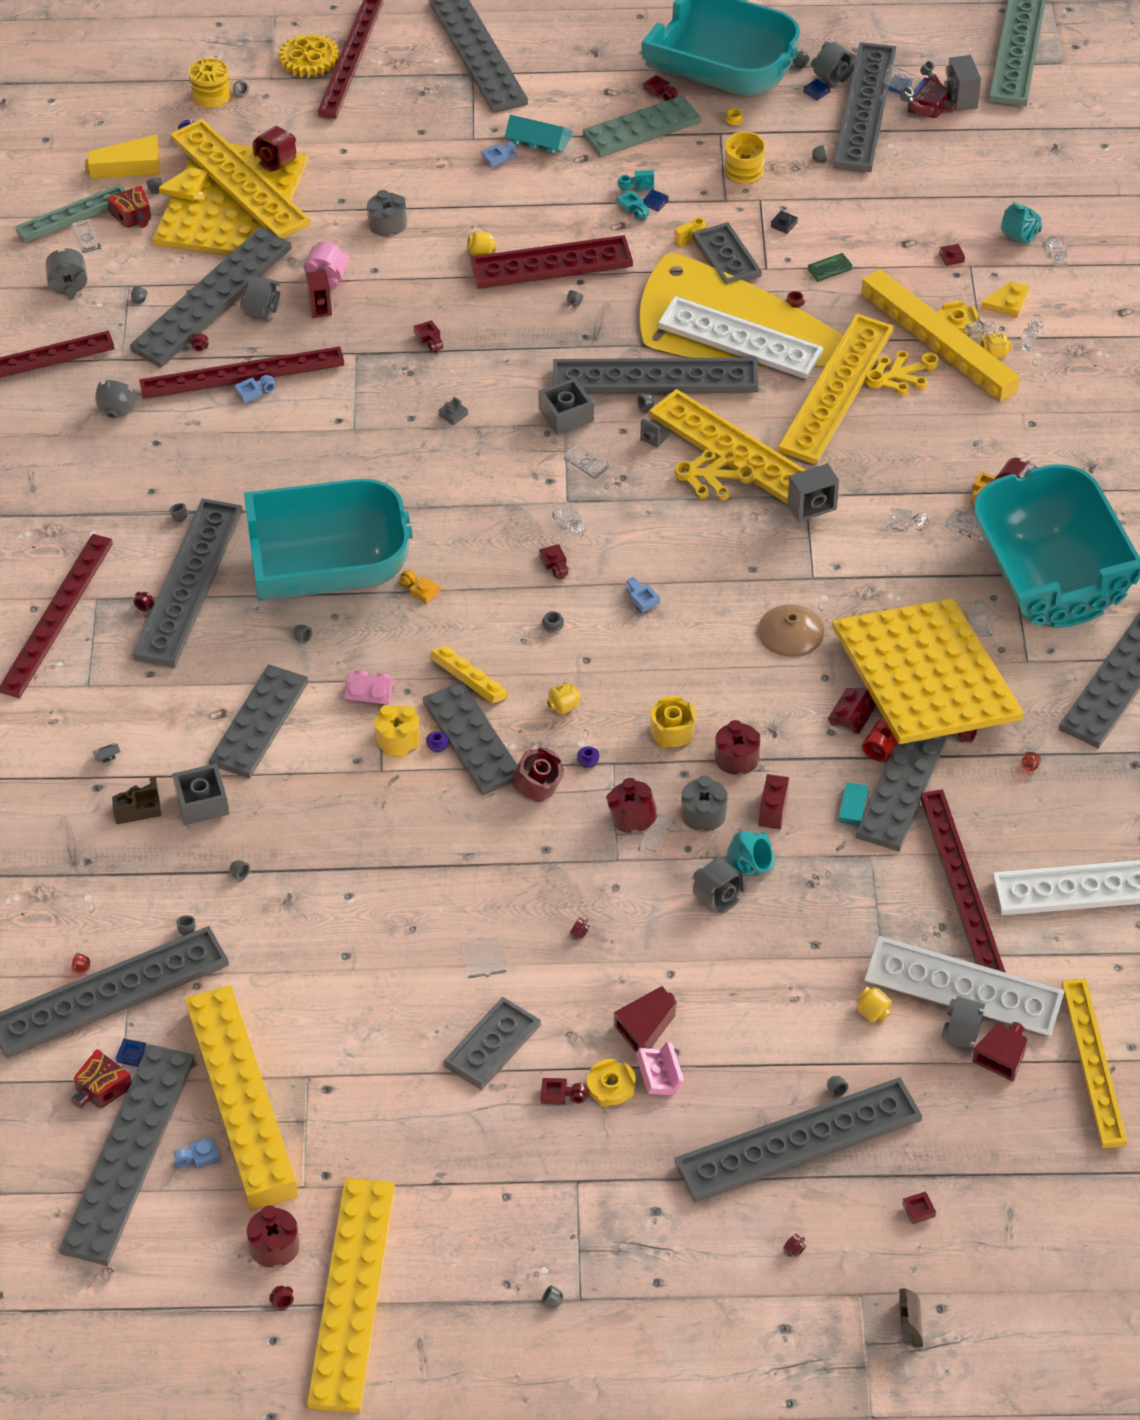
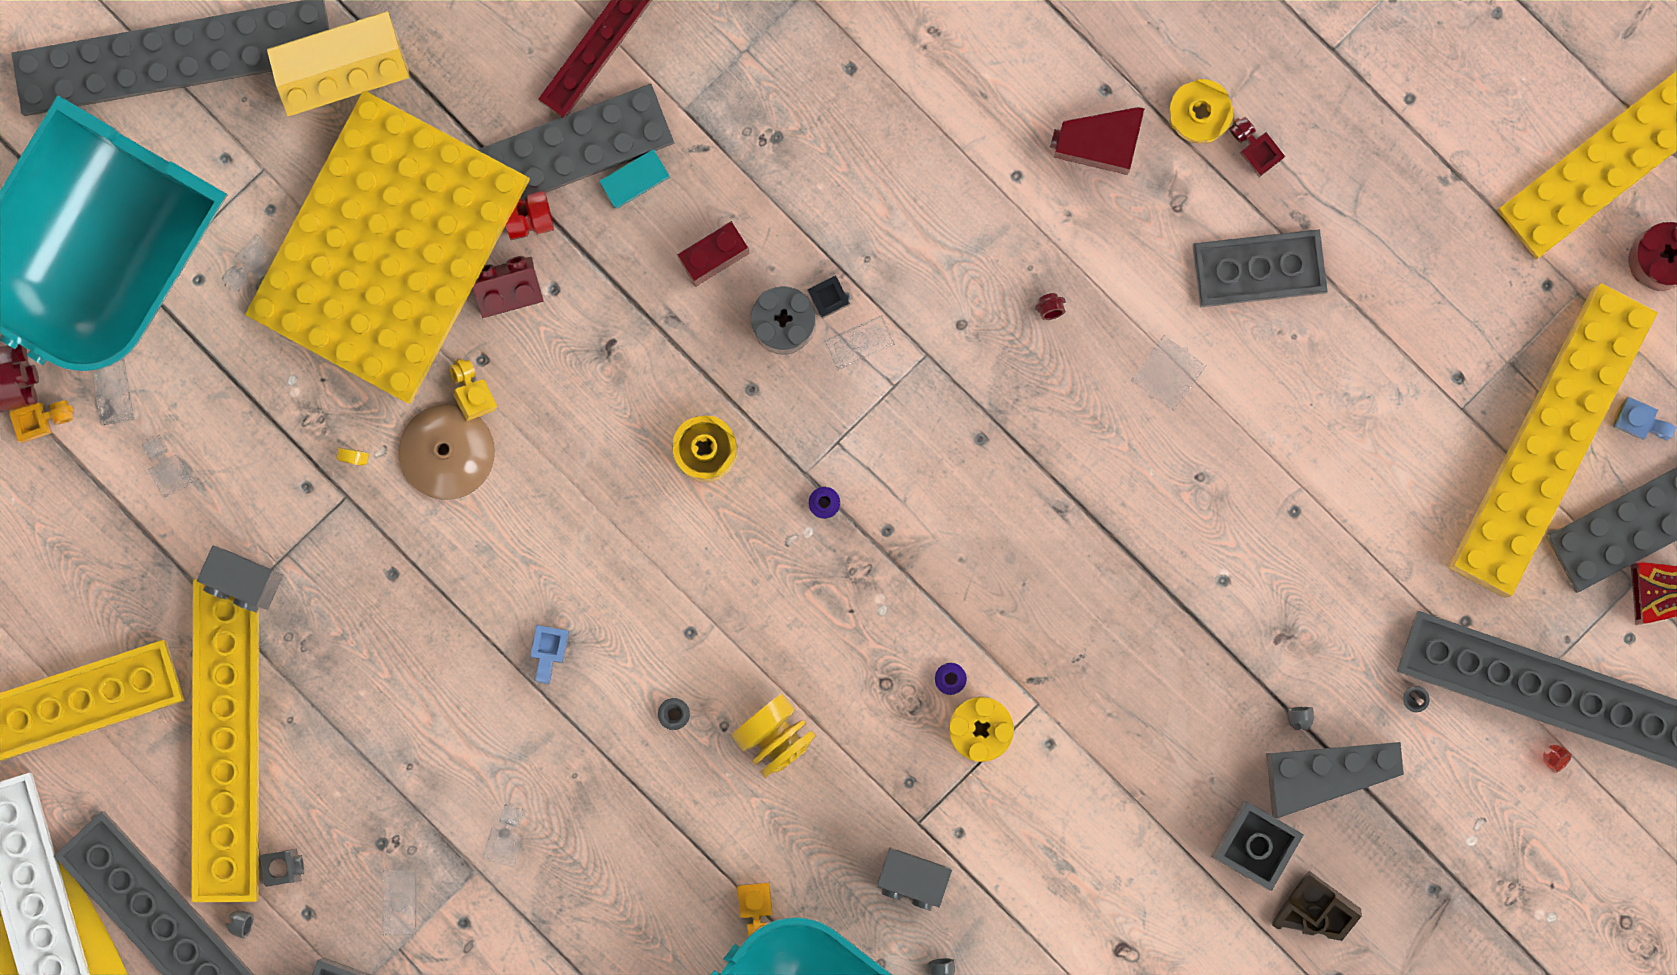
camera: 130 degrees left, 35 degrees up
clear blue tile [116,1038,147,1067] -> none
dark grey plate [209,664,309,778] -> none
bright pink bracket [344,670,395,705] -> none
dark grey plate [423,682,517,795] -> none
yellow plate [429,646,508,703] -> none
dark red brick [513,747,564,802] -> none
dark red plate [539,544,569,579] -> none
yellow head [546,682,581,715] -> none
dark red brick [606,778,657,833] -> none
bright pink bracket [636,1042,683,1095] -> none
yellow plant [674,449,755,500] -> none
dark grey brick [693,856,747,913] -> none
dark red brick [715,720,761,775] -> none
teal piece [726,831,776,876] -> none
clear red hinge [1022,752,1041,772] -> none
none -> yellow slope [267,11,409,117]
none -> yellow tile [336,447,370,466]
none -> yellow plate [449,358,497,421]
none -> yellow wheel [730,693,817,778]
none -> black plate [807,275,850,319]
none -> dark grey brick [877,847,952,911]
none -> dark grey wedge [1266,742,1404,818]

